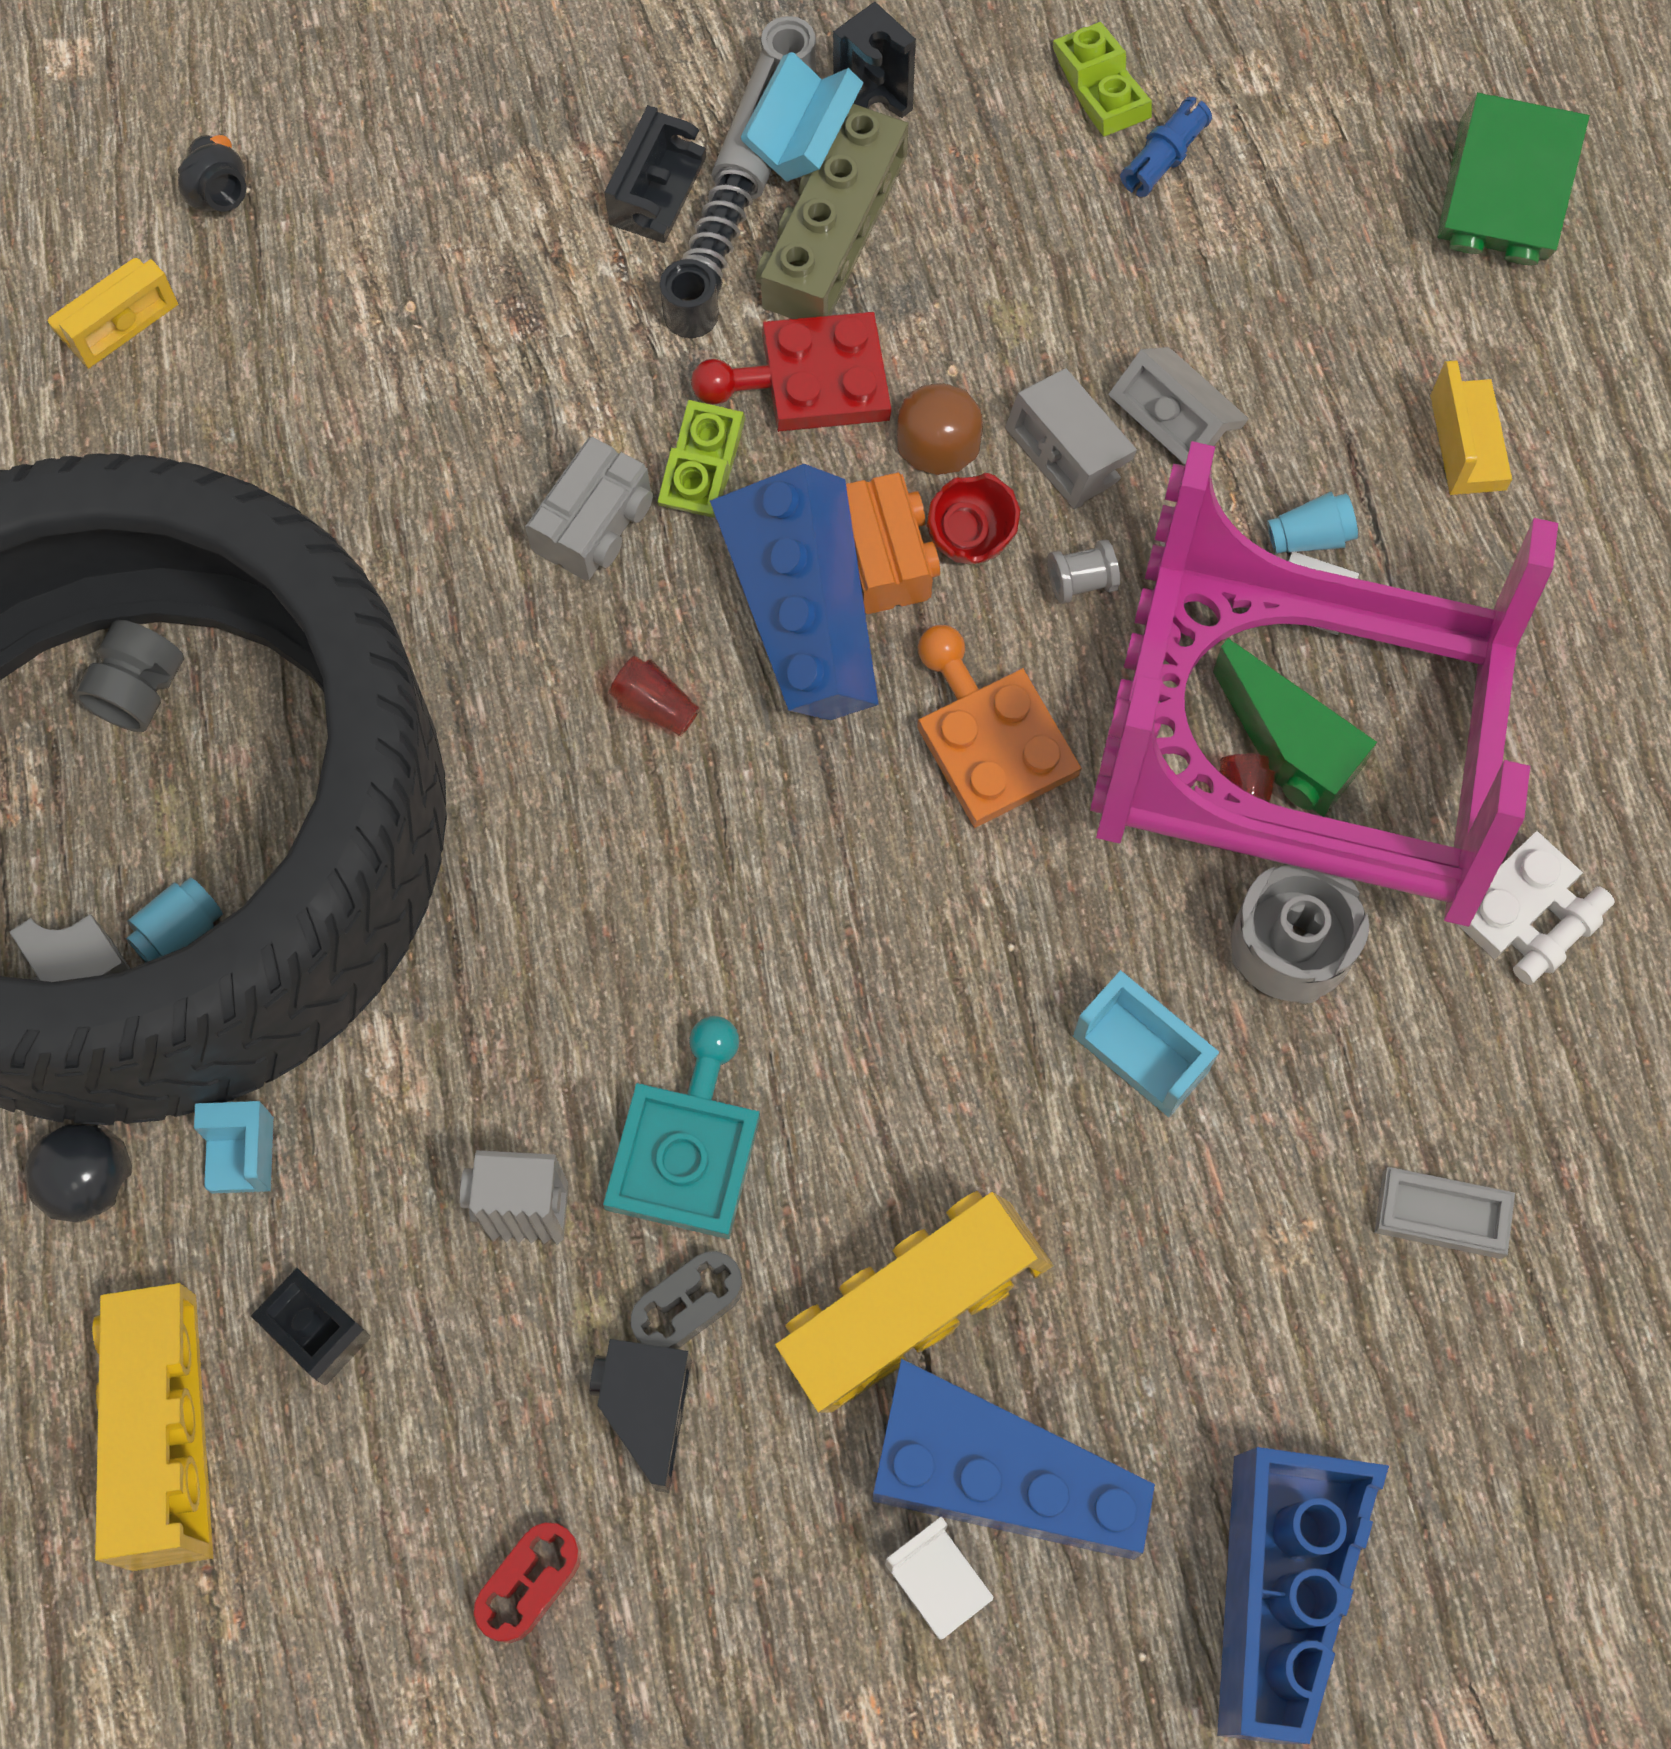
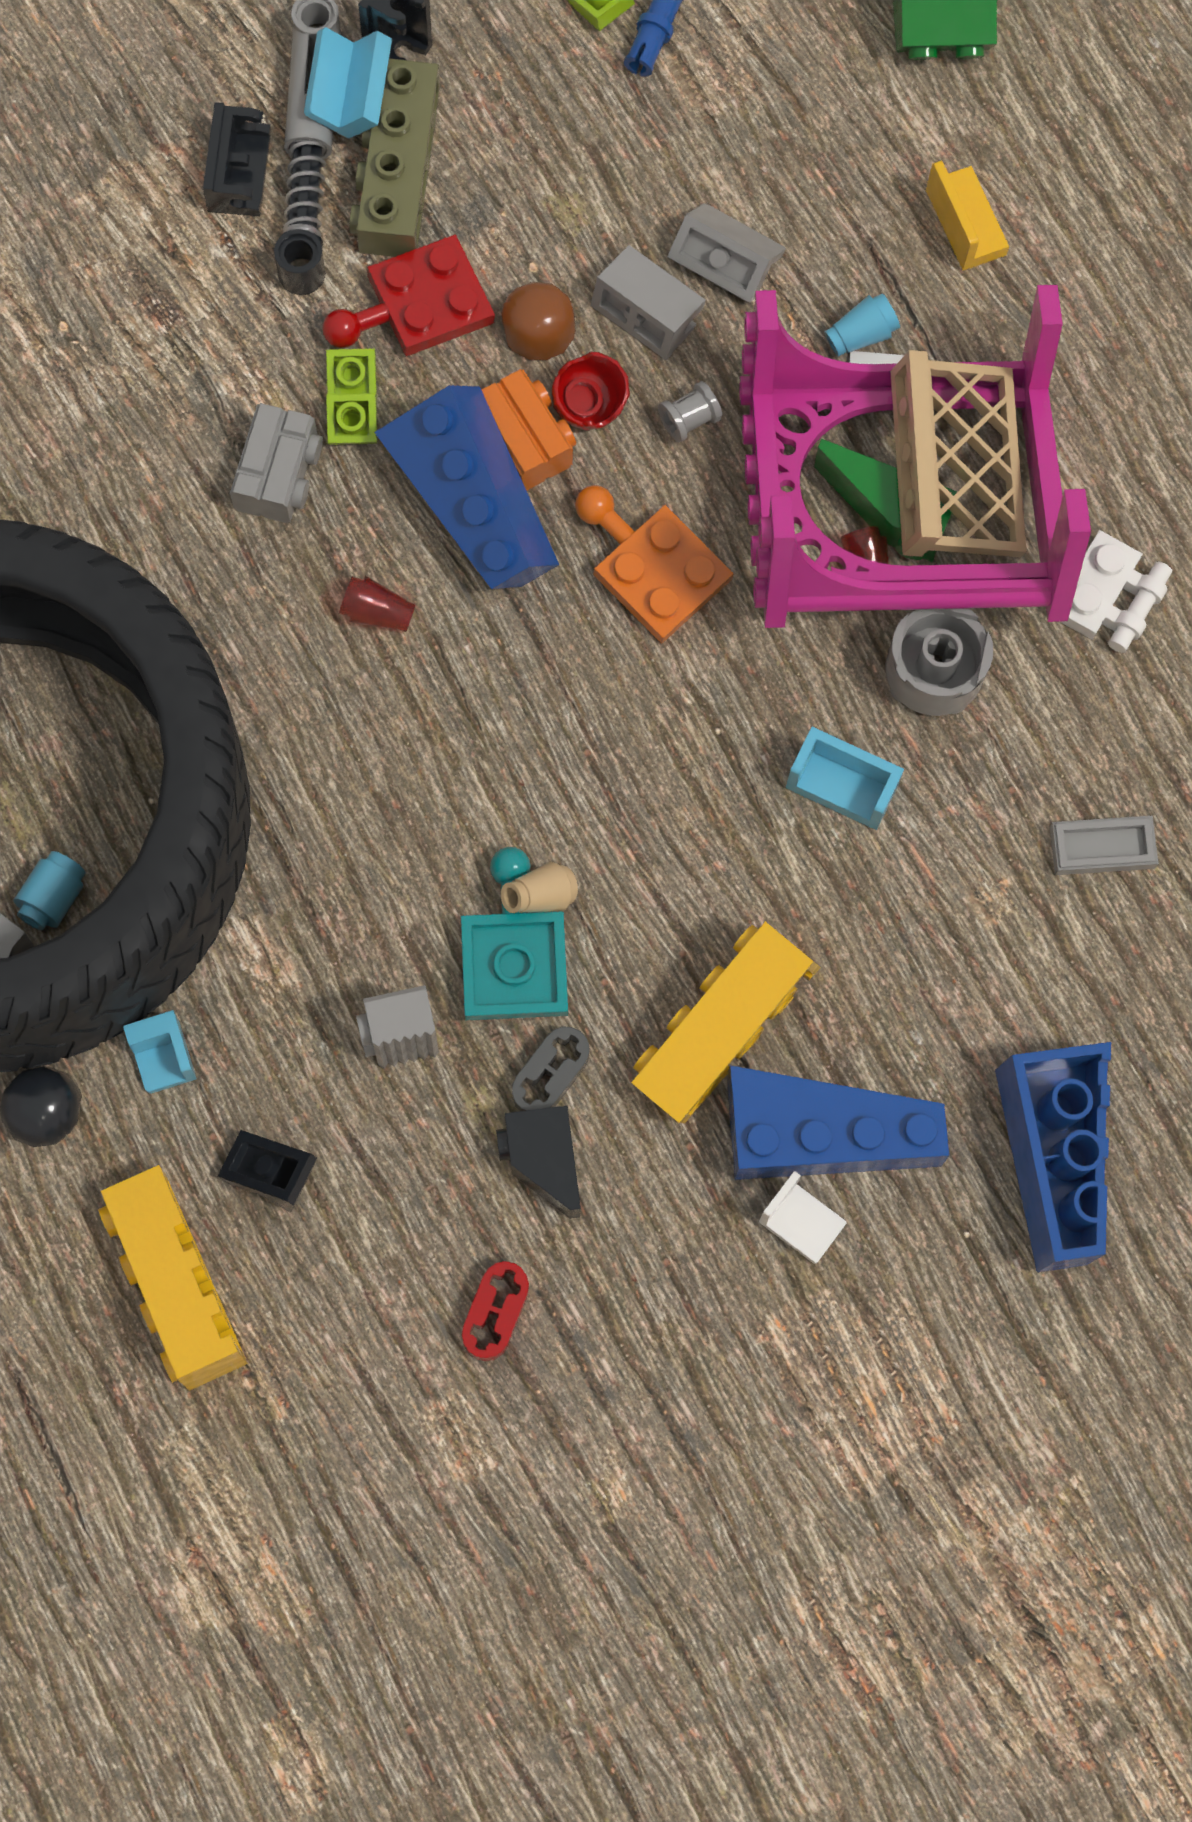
camera: 20 degrees left, 5 degrees up
none -> tan cone [501,862,578,913]
none -> tan fence [891,350,1027,557]

